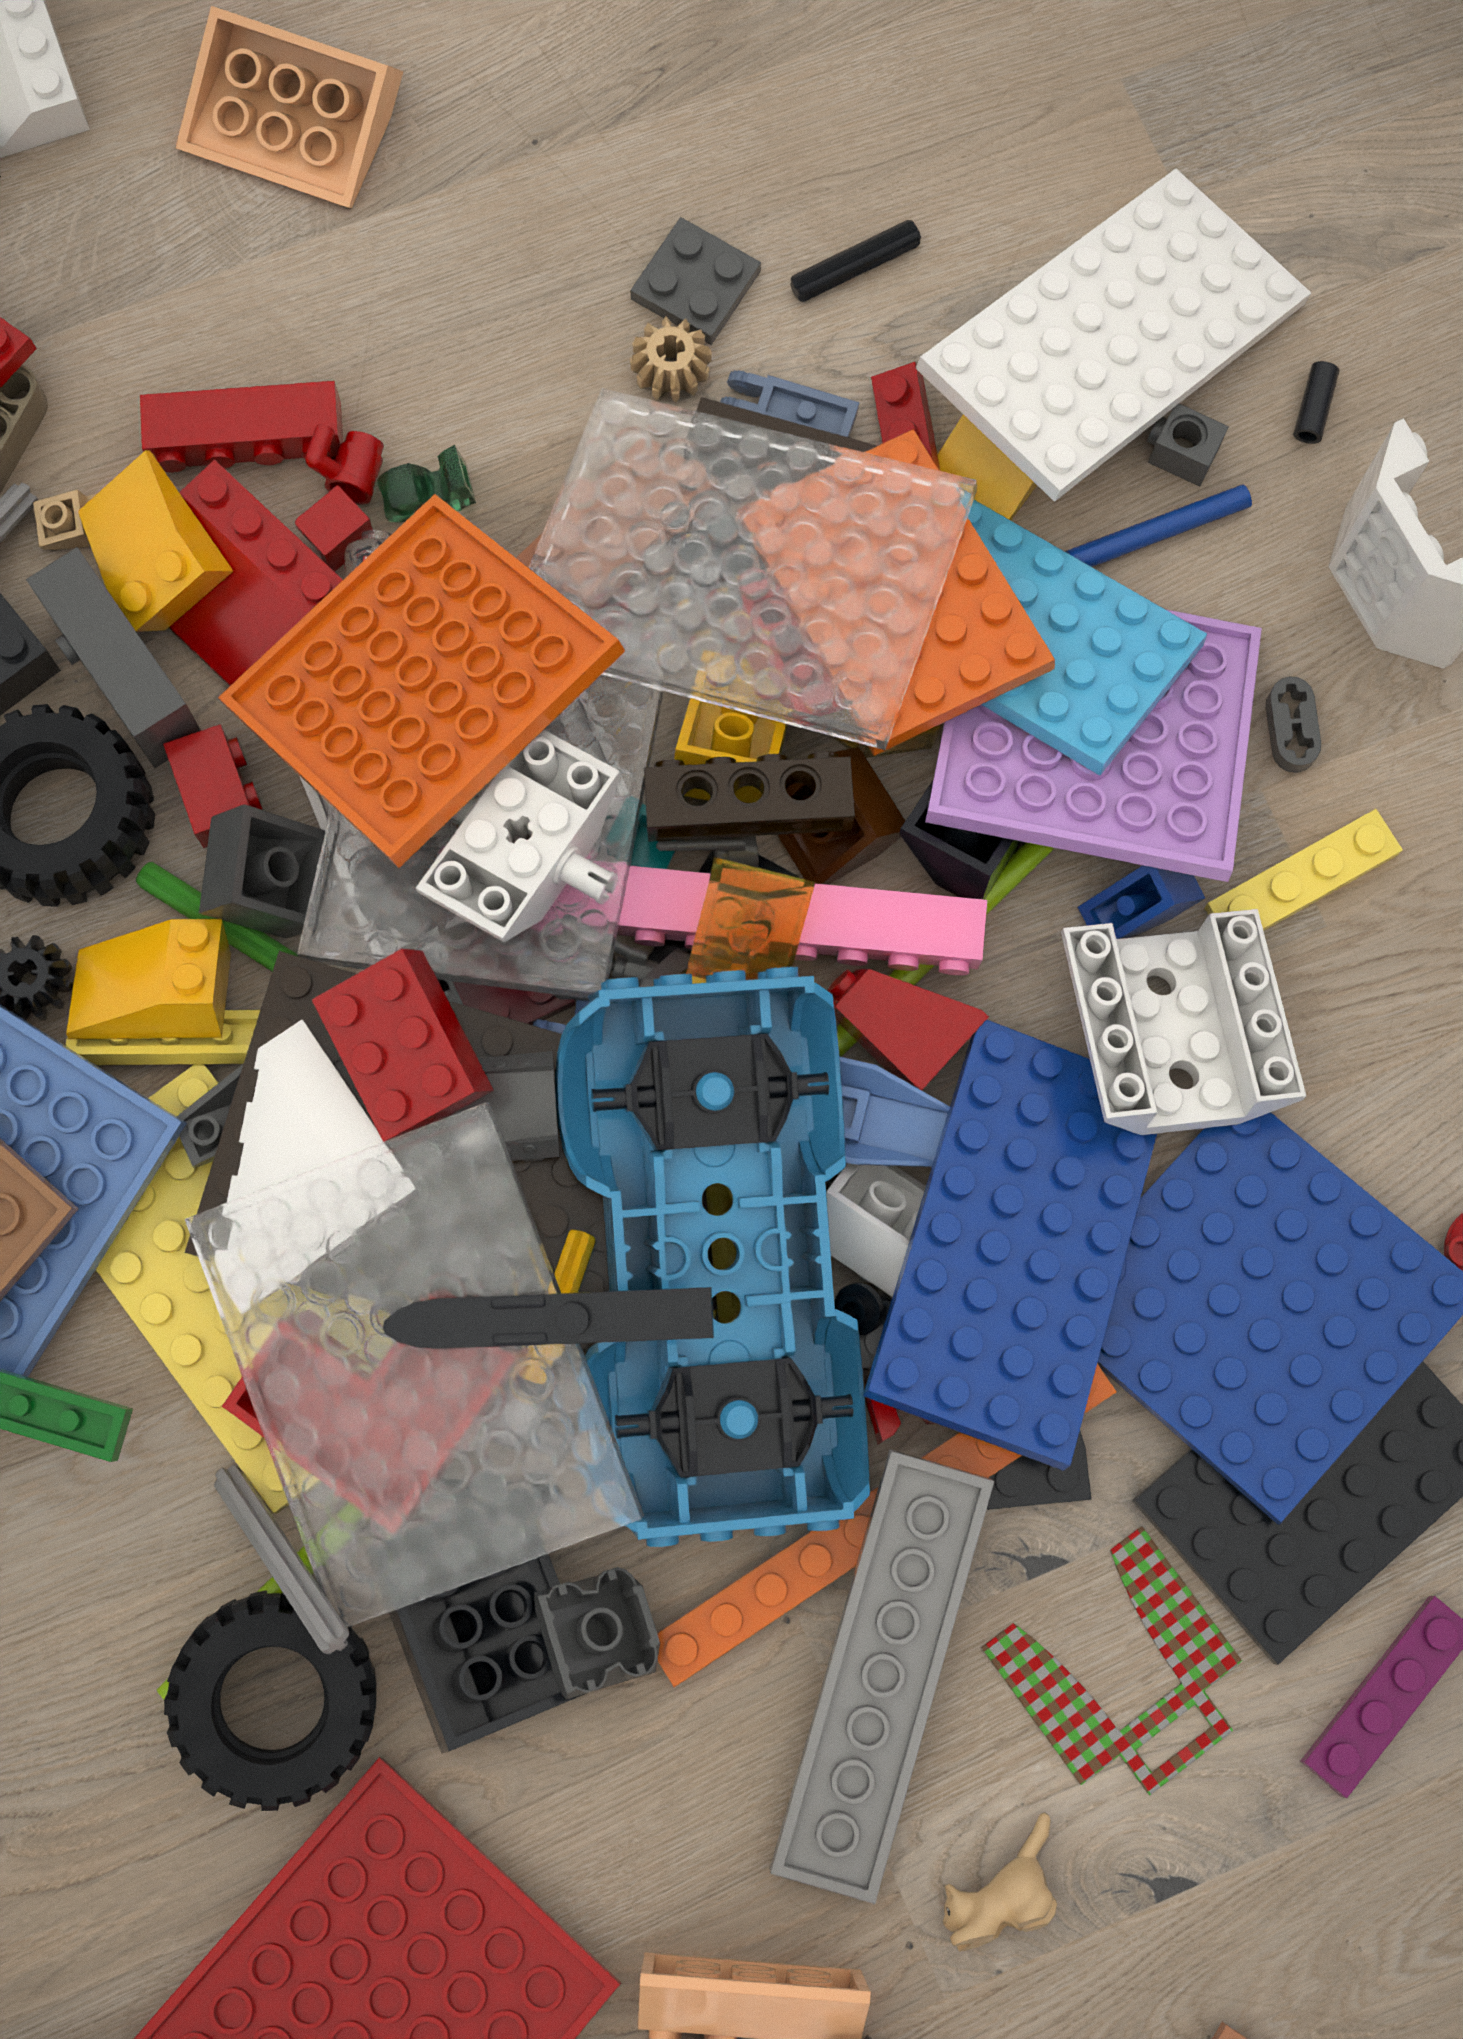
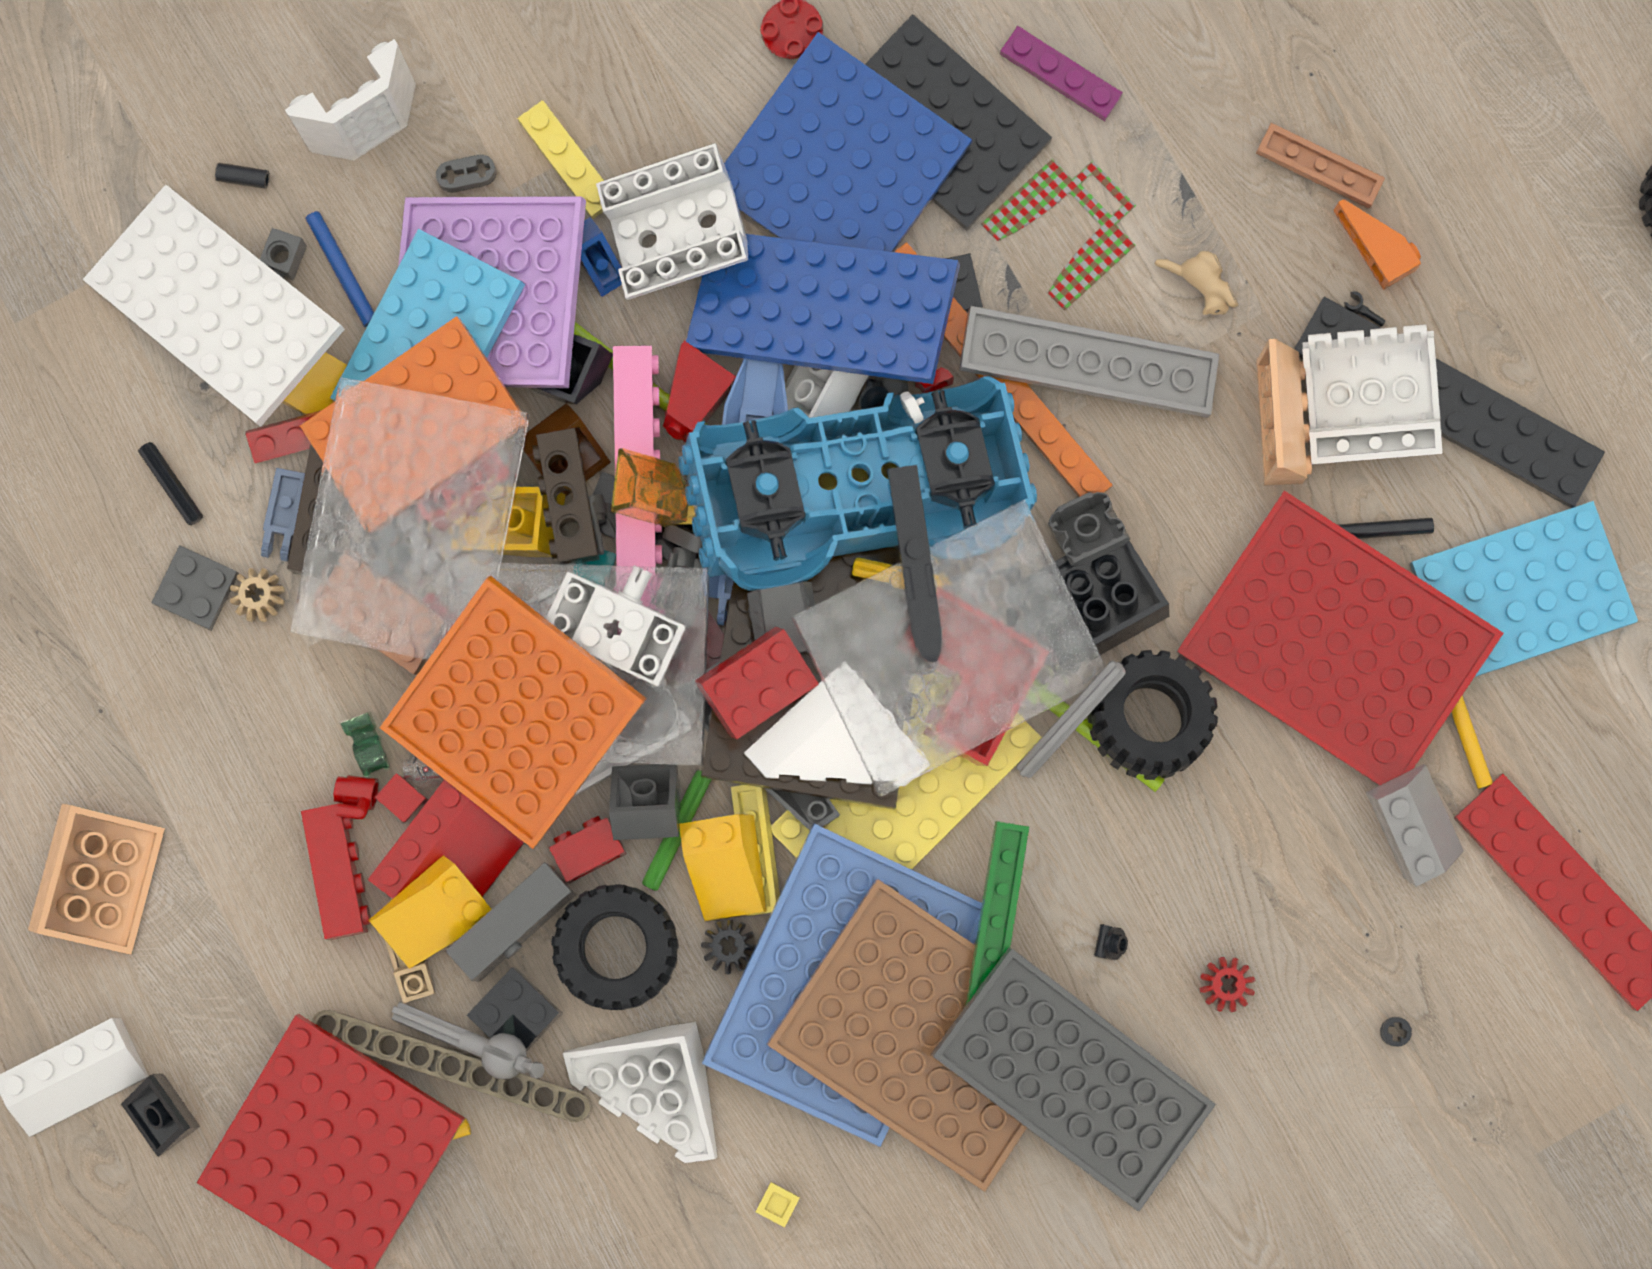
camera: 90 degrees left, 5 degrees up
none -> white piece [900,391,925,424]

